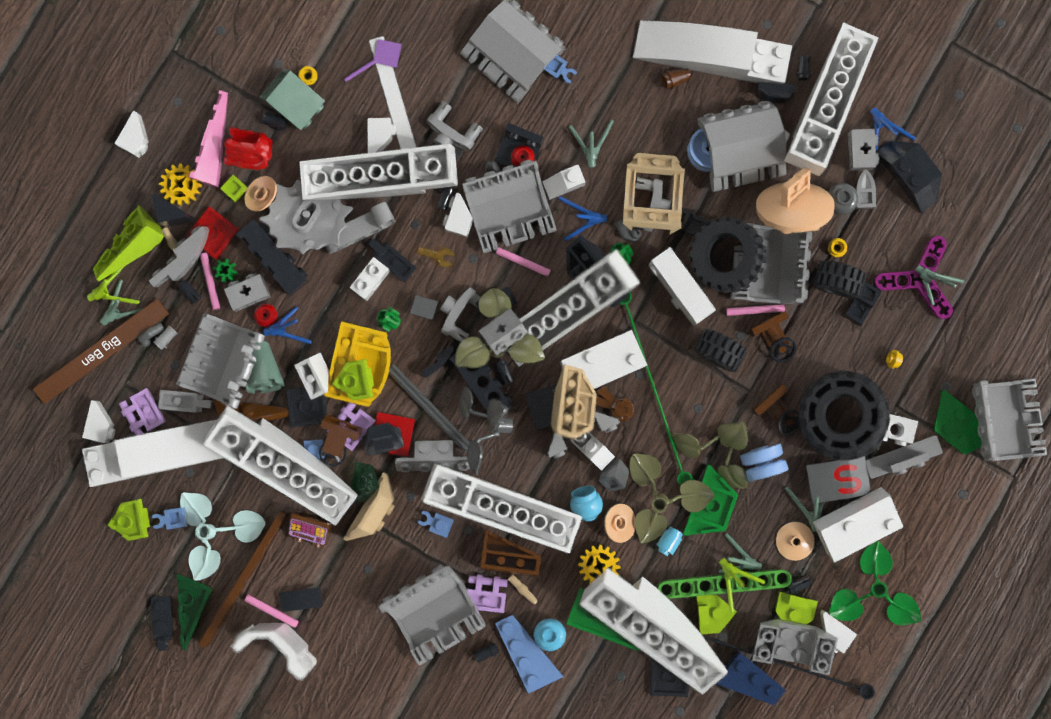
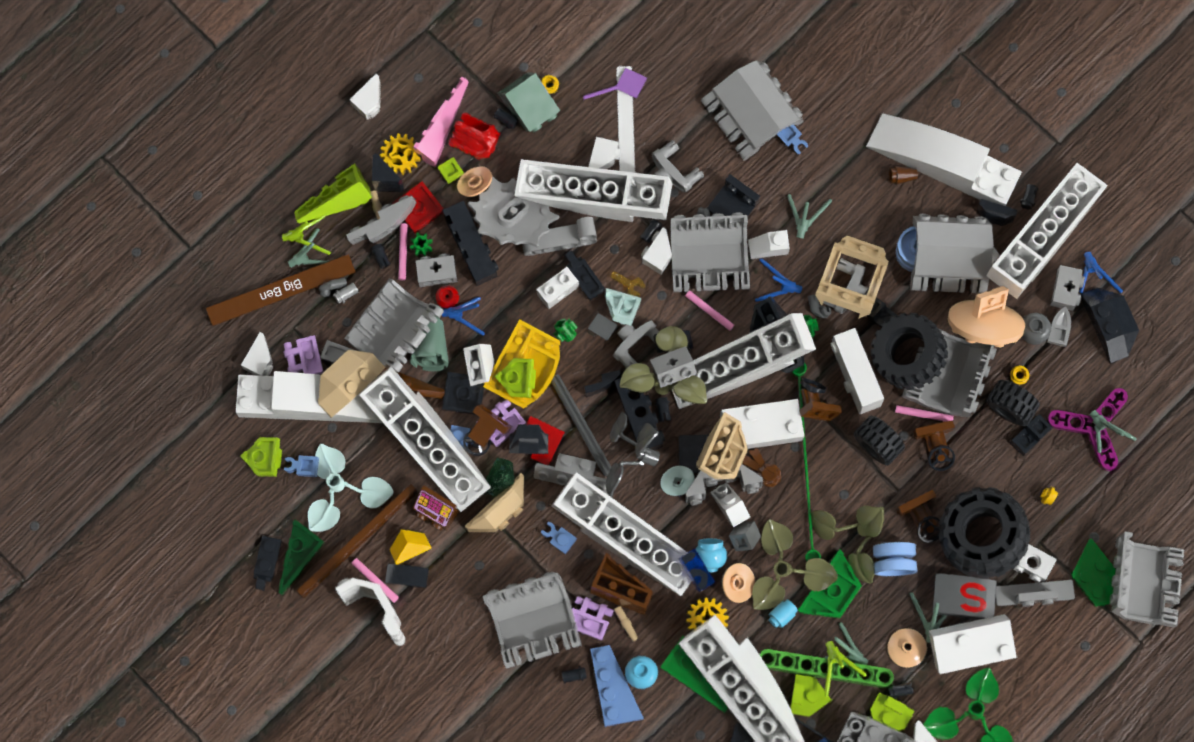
camera: 15 degrees right, 10 degrees down
red plate [511,145,534,167] -> none
none -> tan wedge [318,350,385,418]
none -> yellow slope [389,529,432,565]
none -> light aqua wing [604,288,641,326]
none -> light aqua piece [661,466,694,496]
none -> clear blue slope [678,549,715,592]
none -> reddish brown piece [799,378,842,421]

